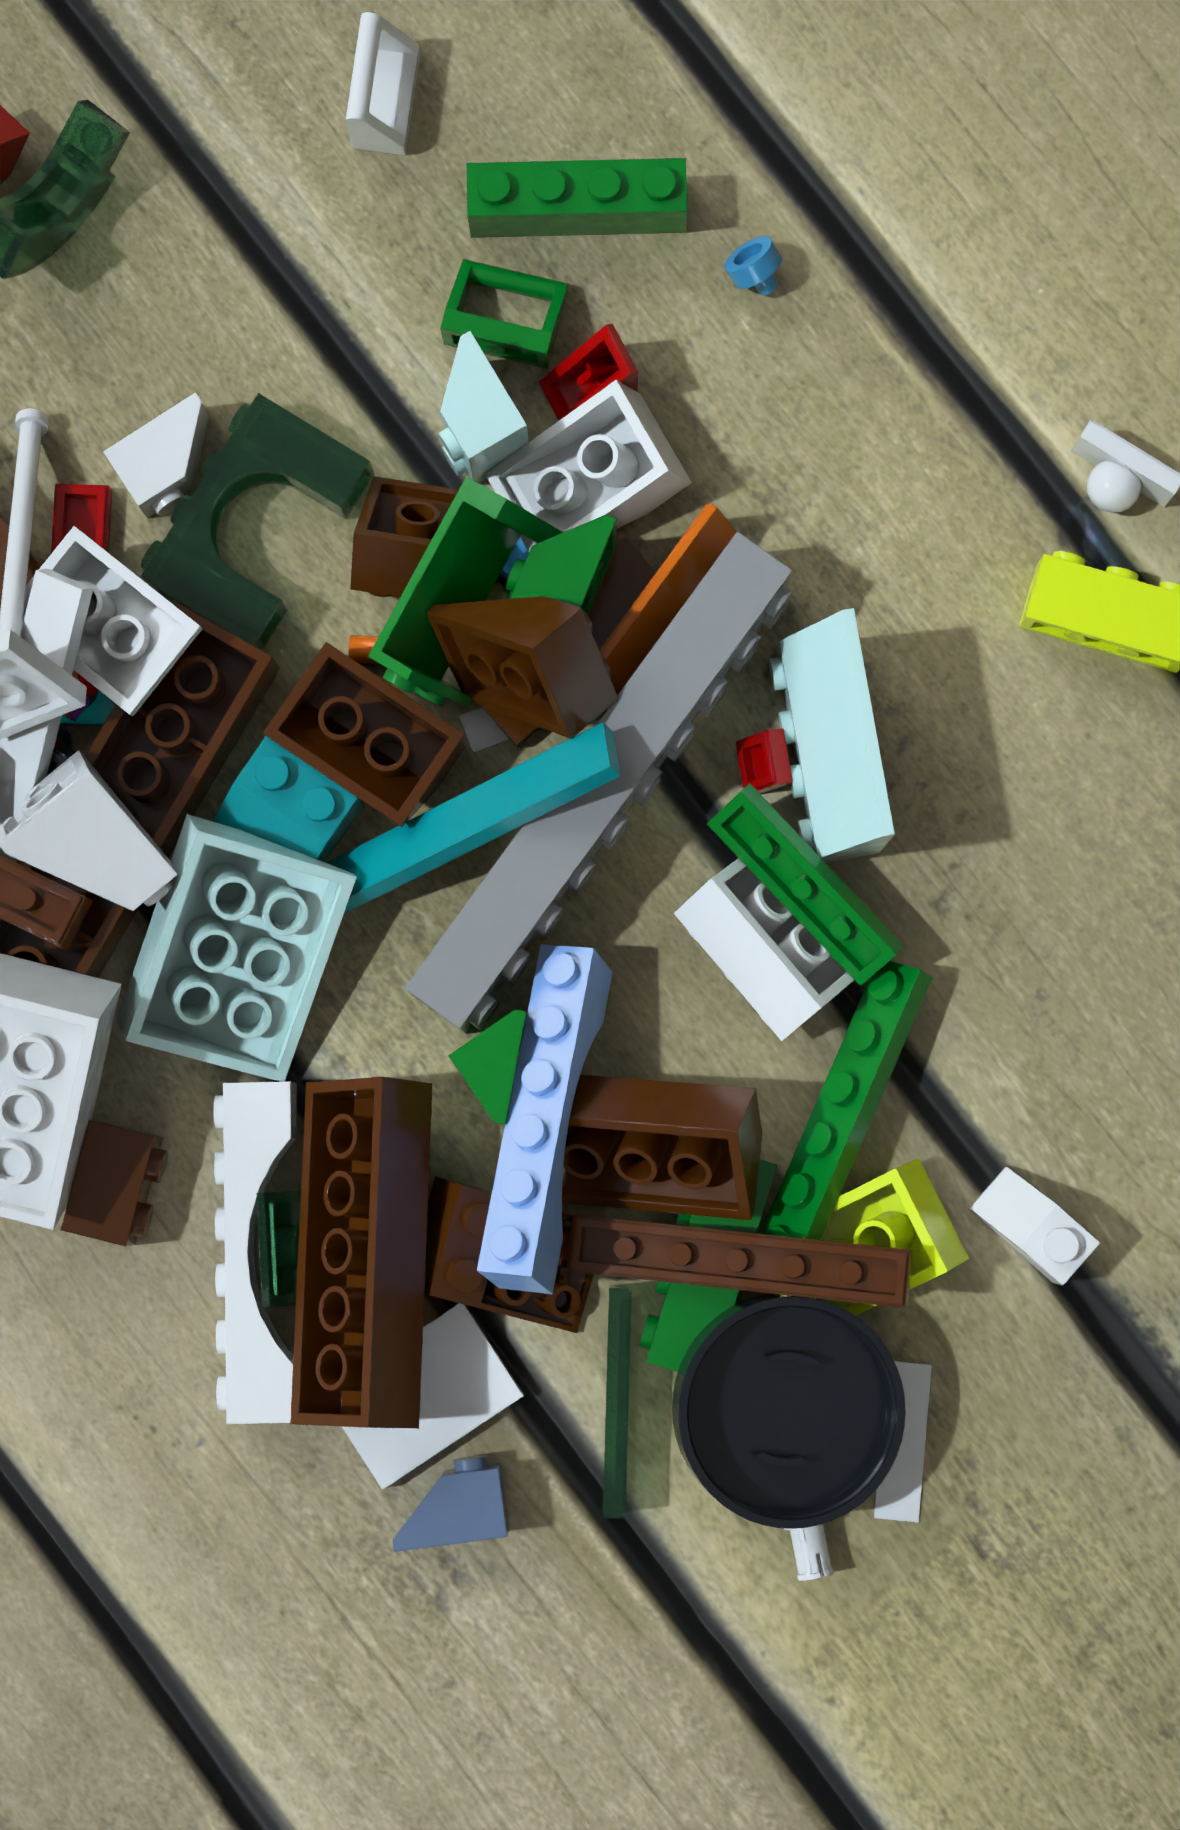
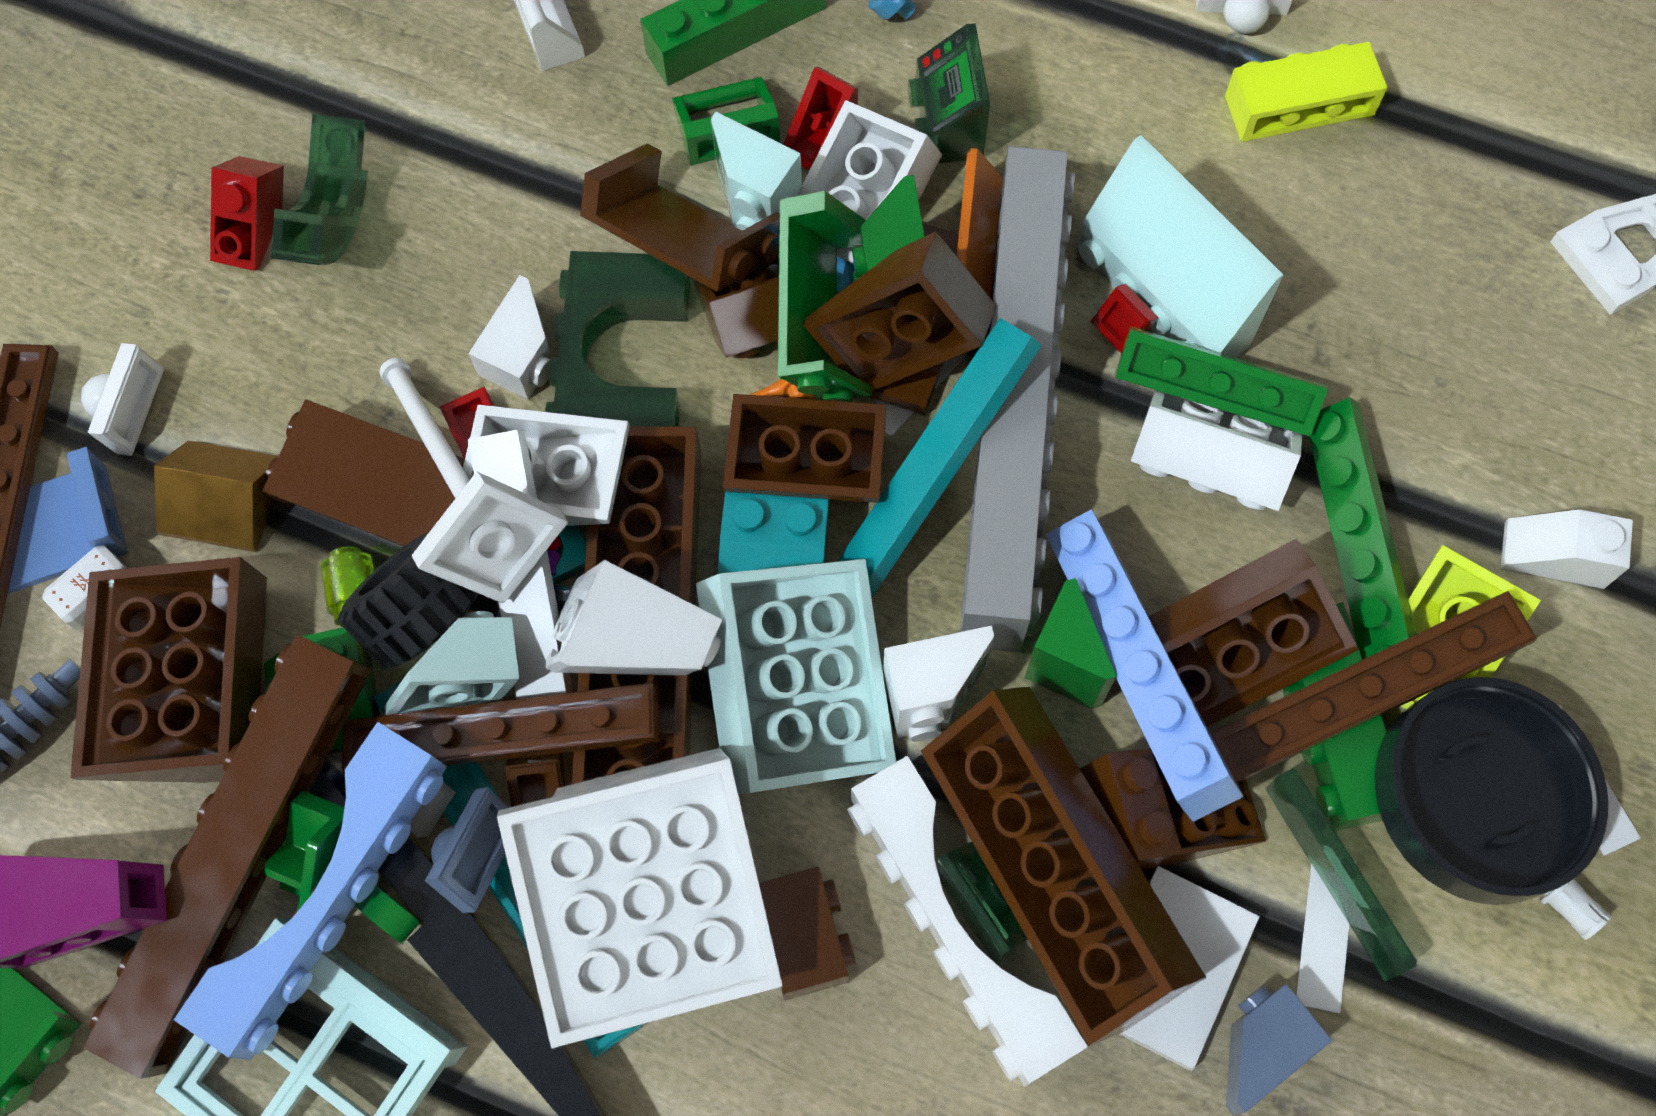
camera: 35 degrees left, 15 degrees down
none -> reddish brown panel [580,143,780,292]
none -> white slope [883,626,994,742]
none -> clear green slope [908,23,990,164]
none -> white sticker [1297,852,1356,1013]

